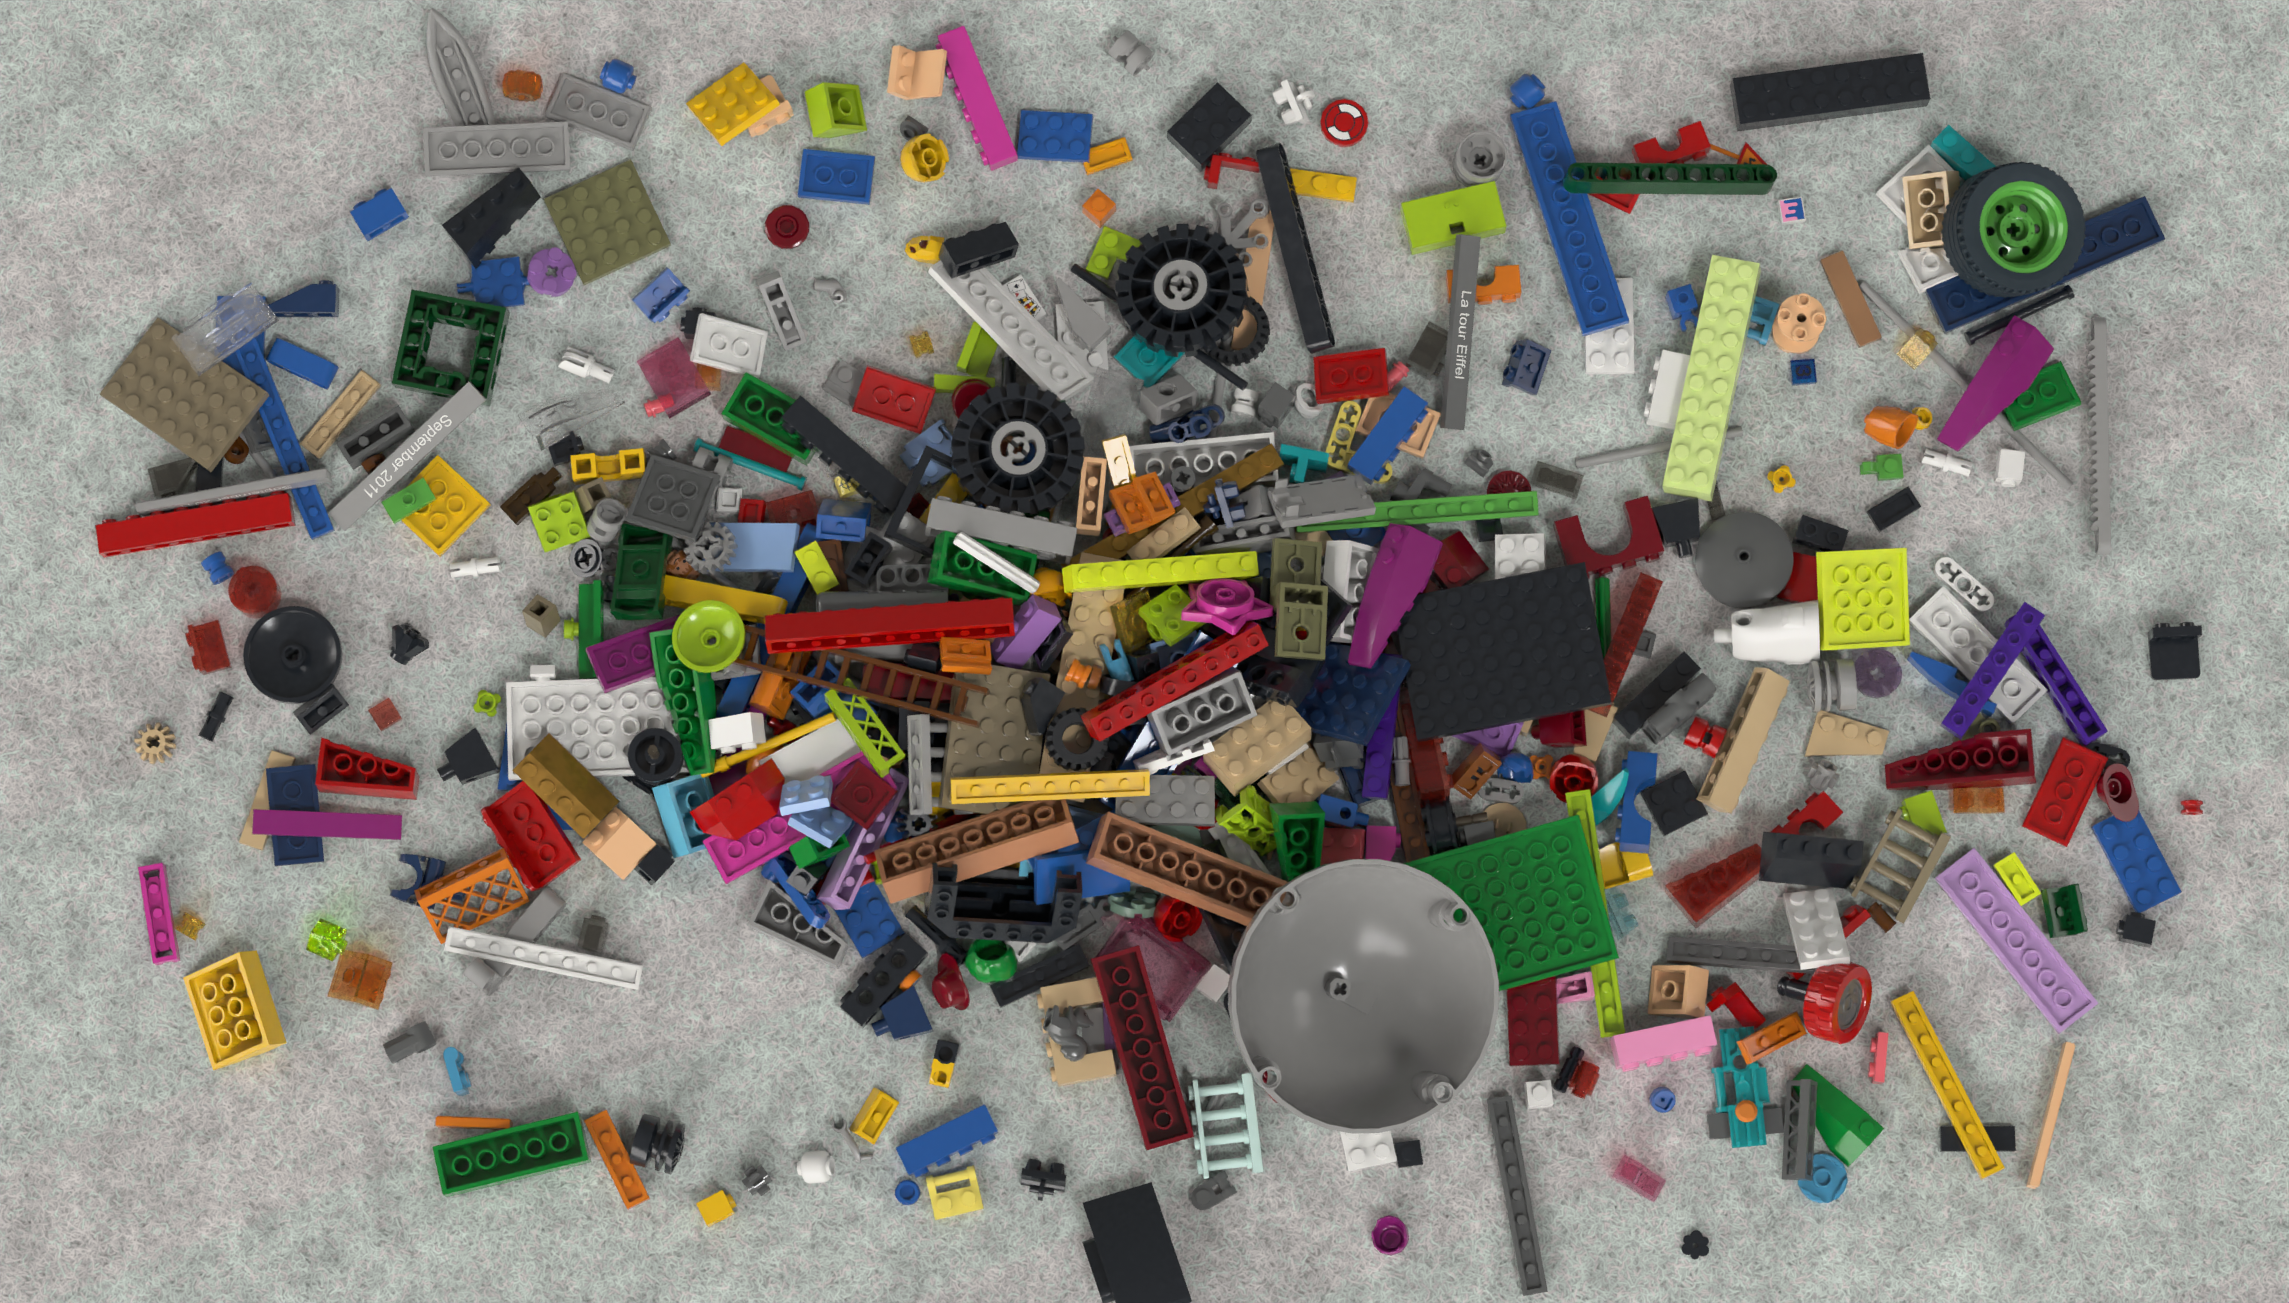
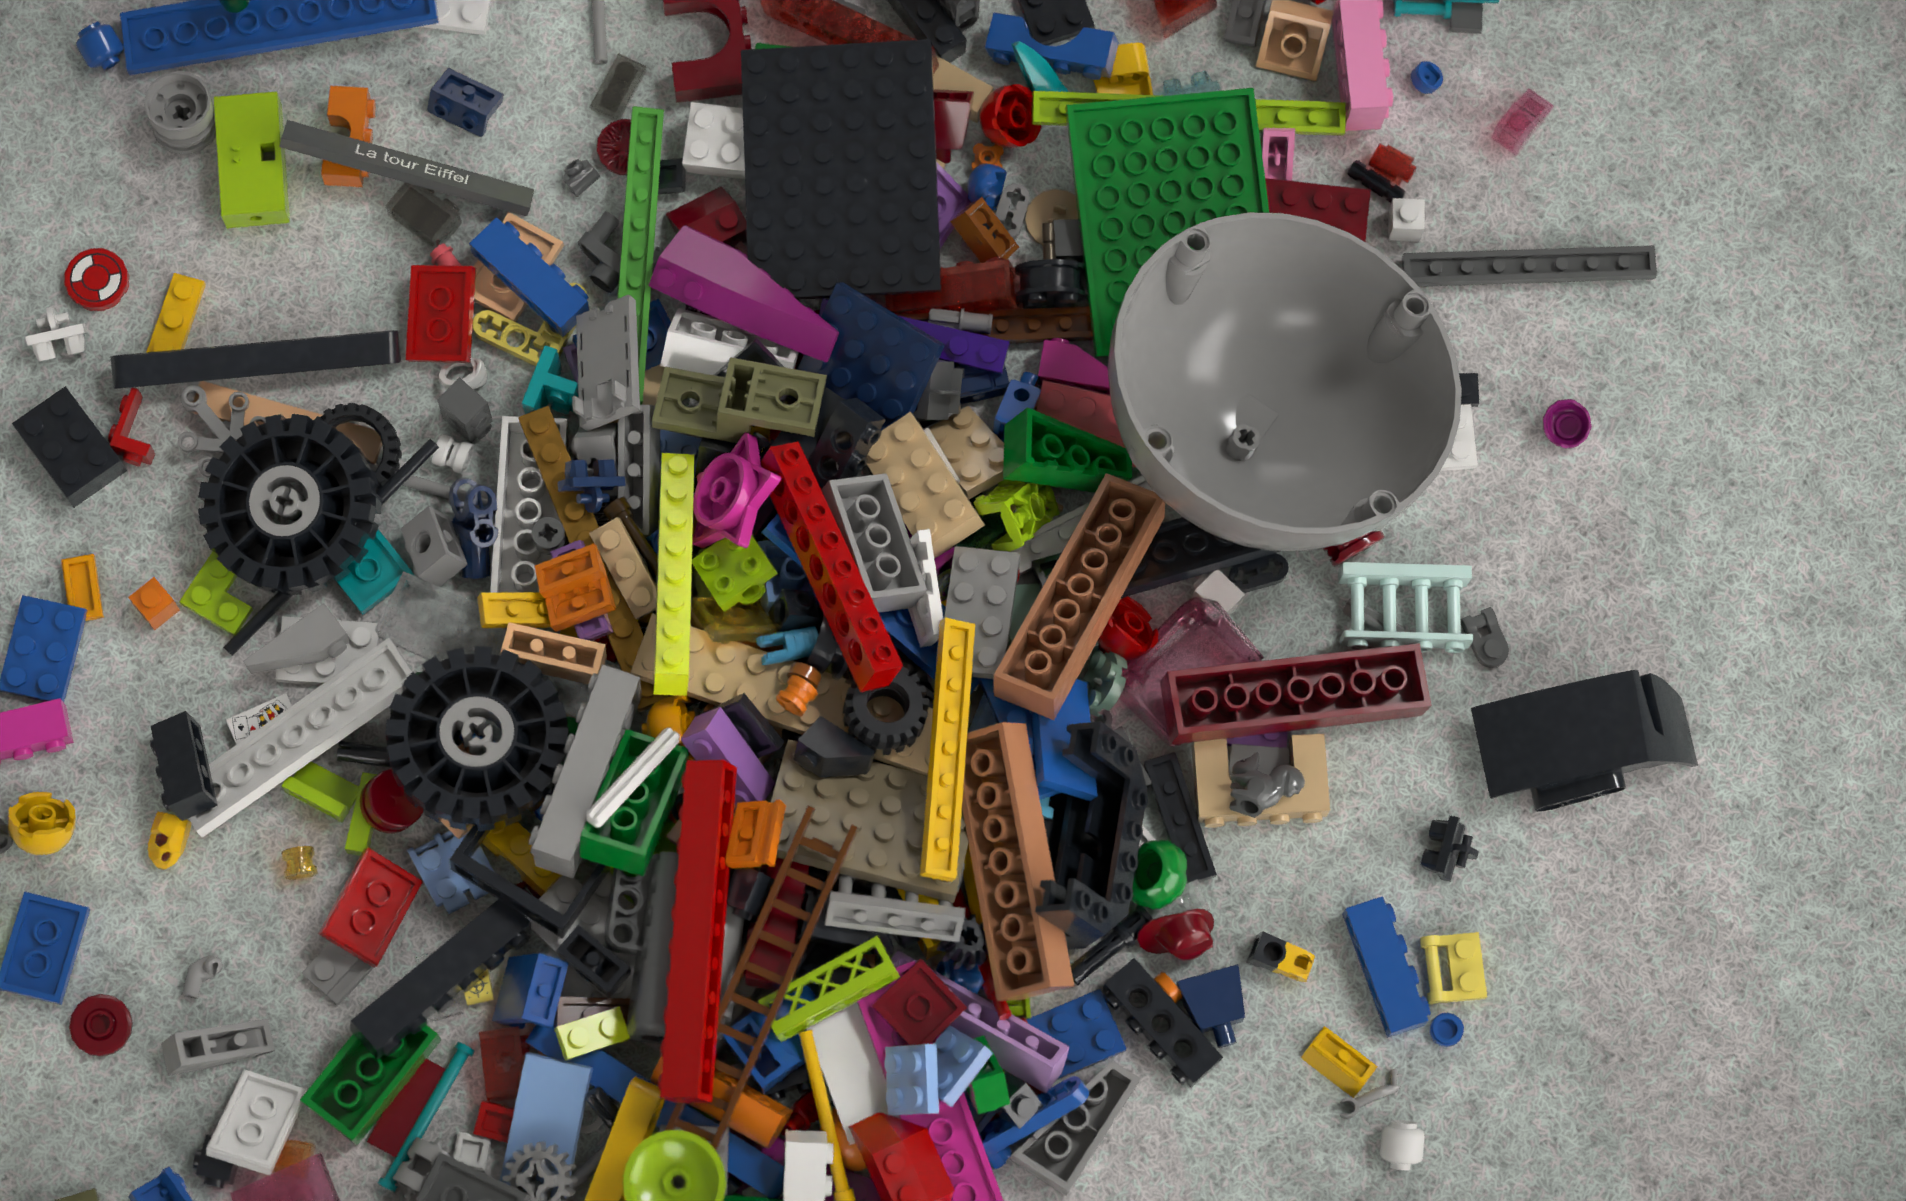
camera: 90 degrees left, 5 degrees down
black plant [1681,1230,1709,1260] -> none

